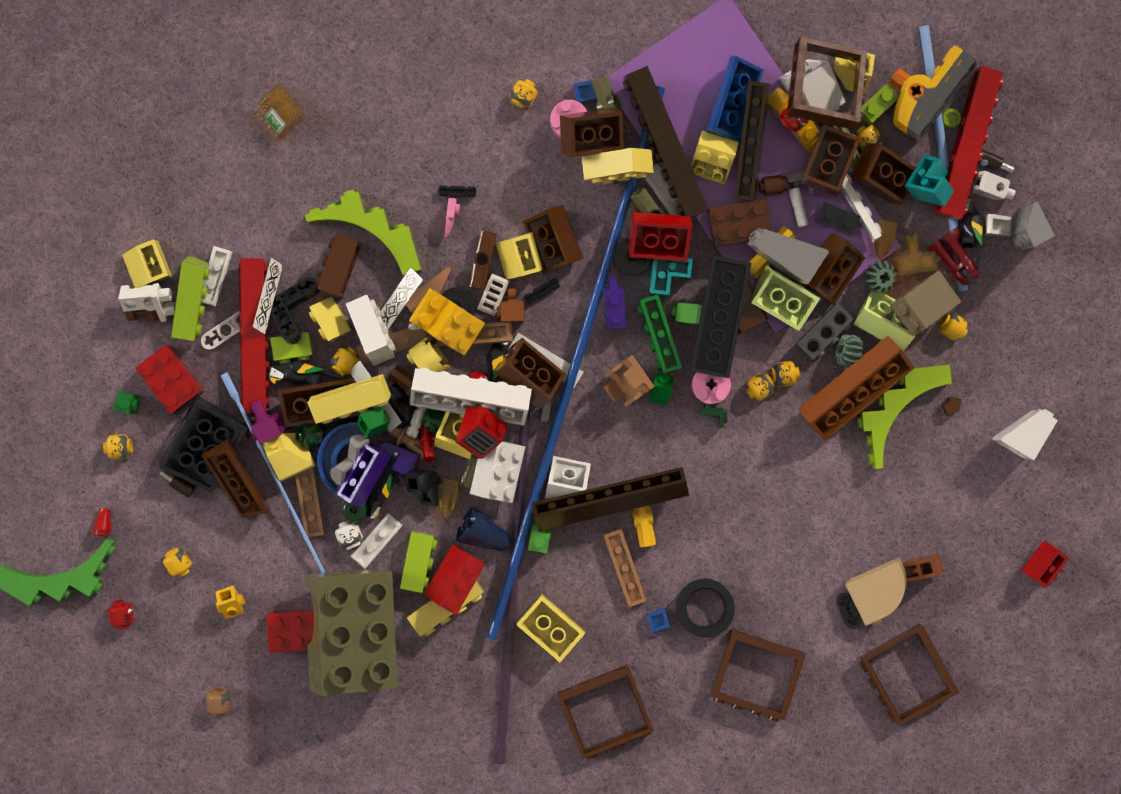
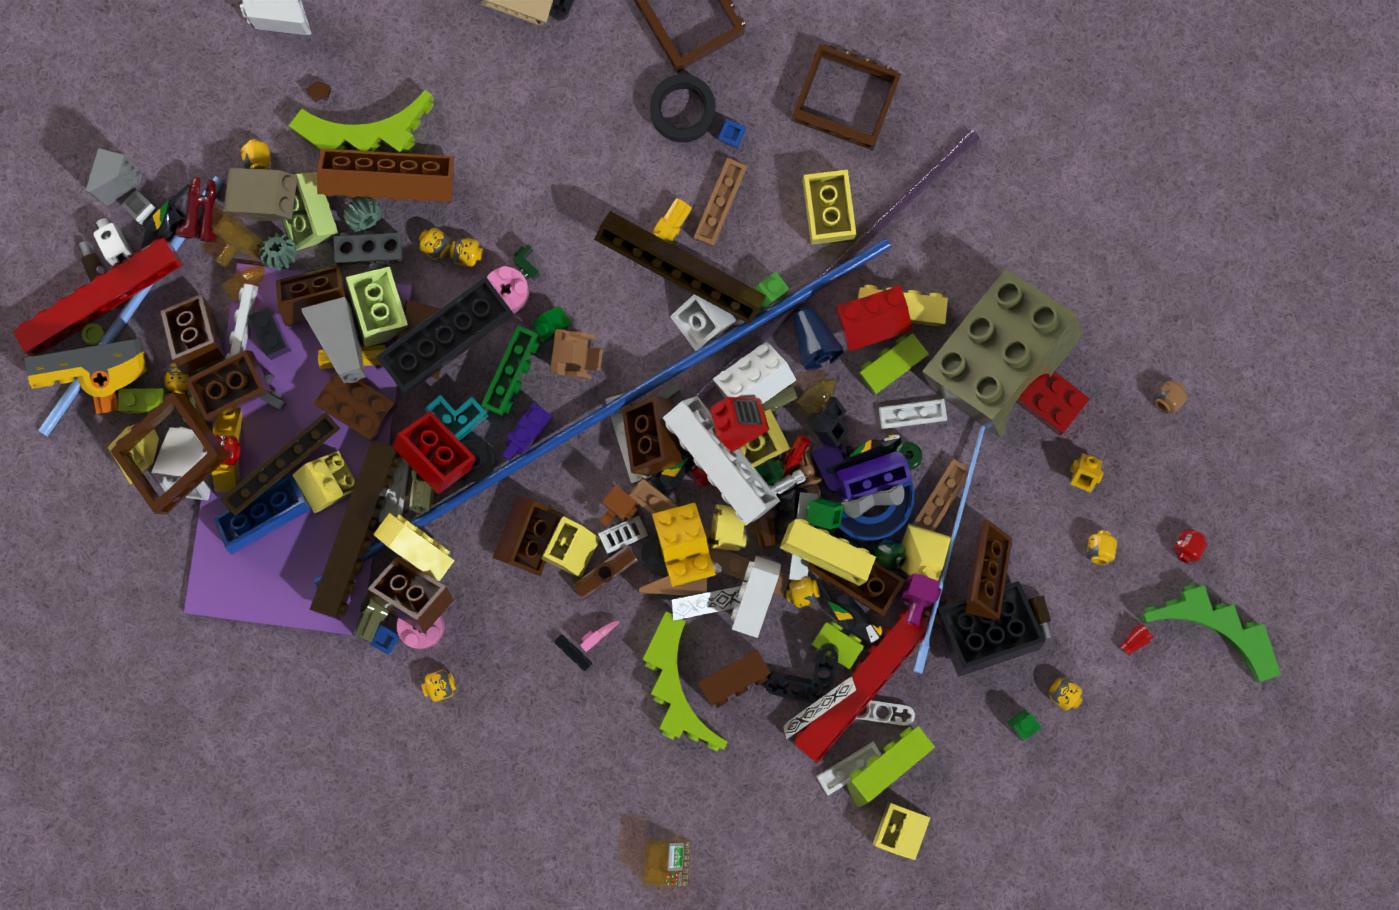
camera: 140 degrees left, 5 degrees down
white hips [118,283,176,322] -> none
red brick [135,345,204,414] -> none
light yellow slope [309,297,352,342] -> none
white head [335,520,363,550] -> none
black axle [524,278,560,304] -> none
bright green slope [671,302,702,326] -> none
reddish brown brick [759,175,788,196] -> none
white piece [788,187,809,228] -> none
teal brick [905,155,954,206] -> none

